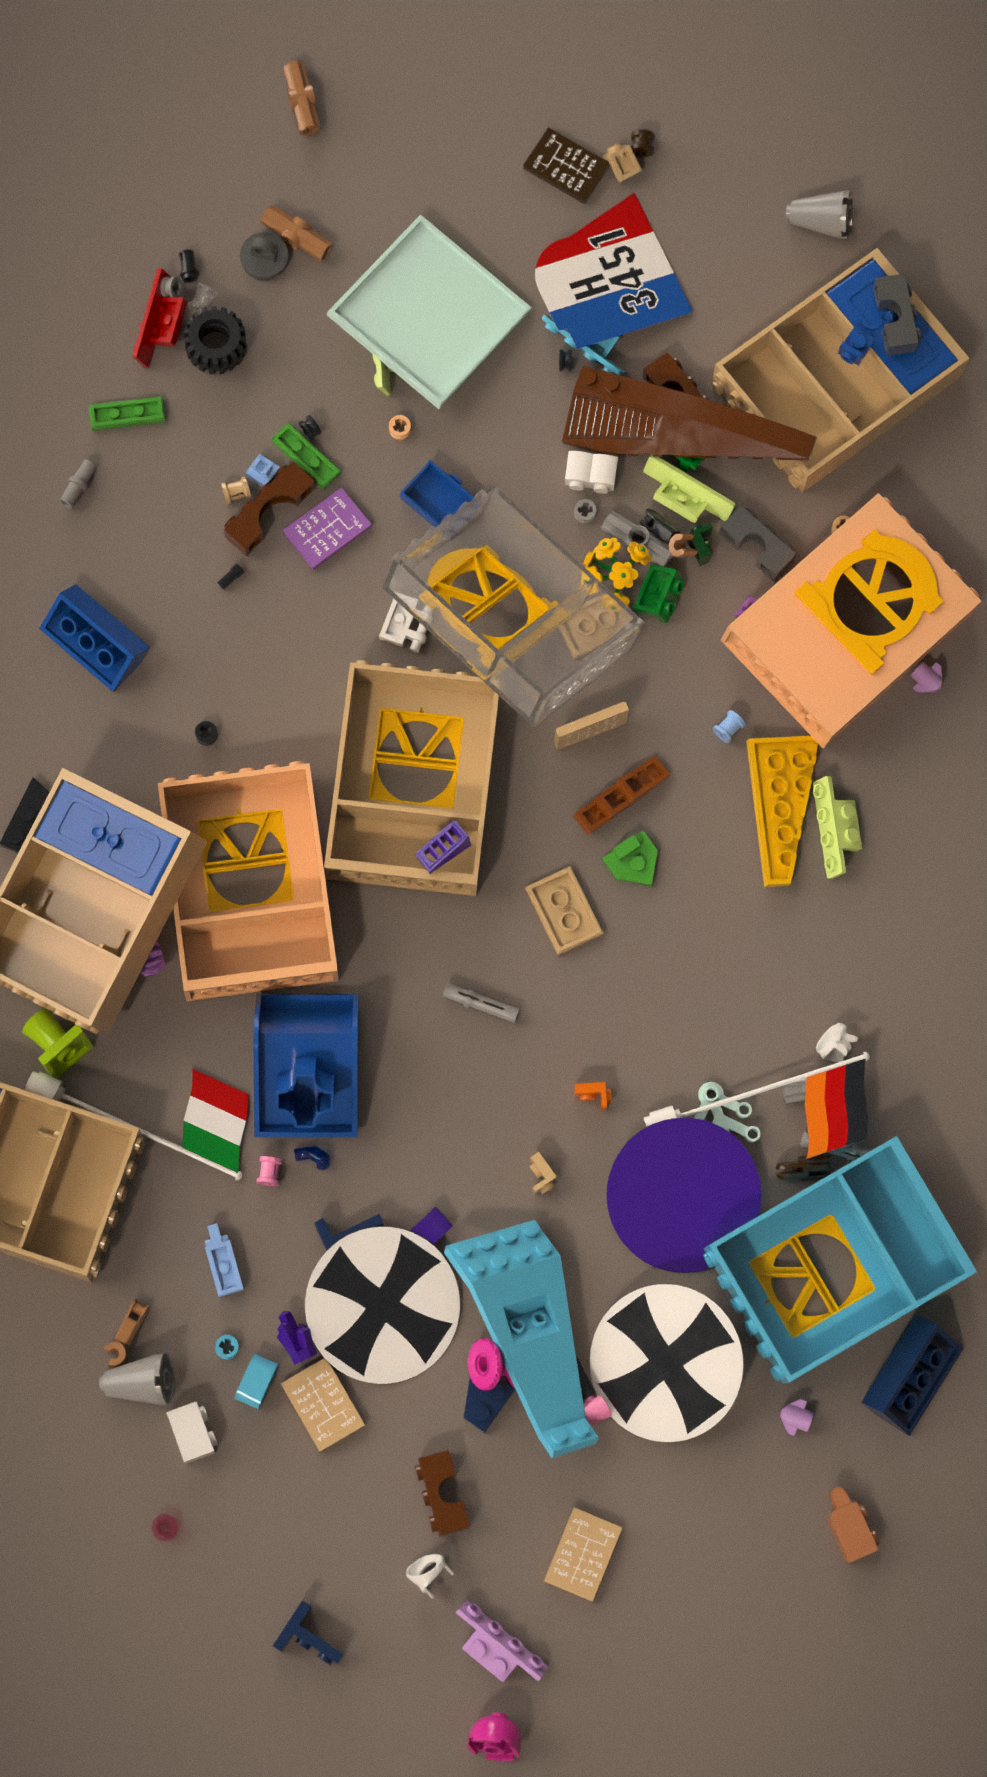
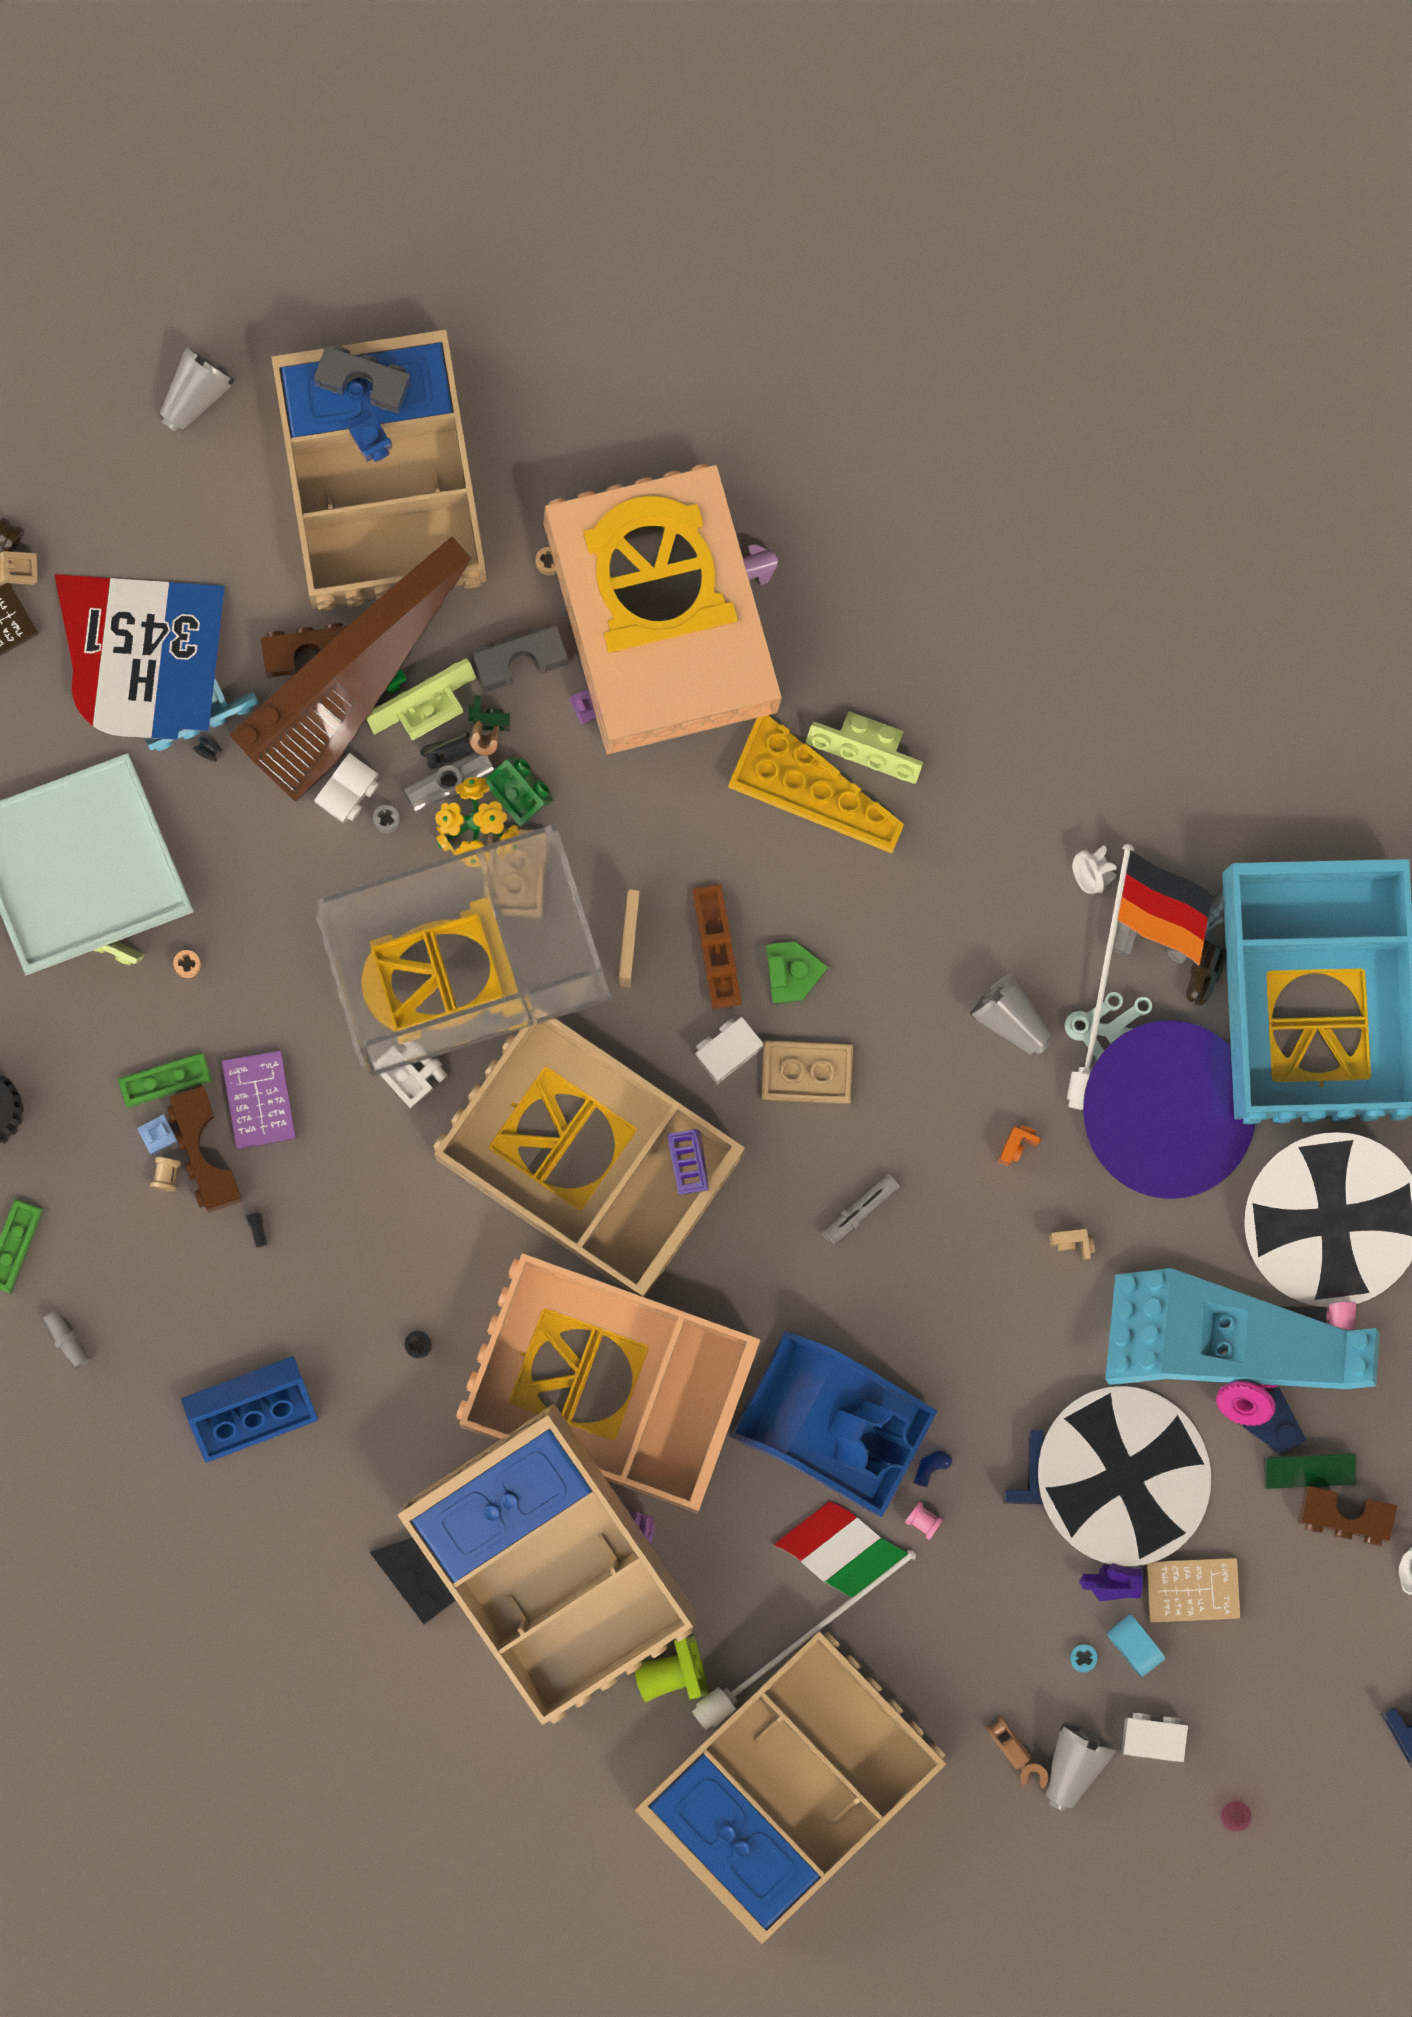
camera: 65 degrees left, 5 degrees up
light blue hinge [205,1223,244,1298] -> none
black bush [299,415,322,440] -> none
blue container [400,460,478,539] -> none
dark purple slope [410,1206,453,1245] -> none
light blue bush [713,710,746,743] -> none
none -> white brick [695,1017,764,1085]
none -> light grey cone [969,973,1051,1055]
none -> dark green slope [1264,1454,1356,1489]

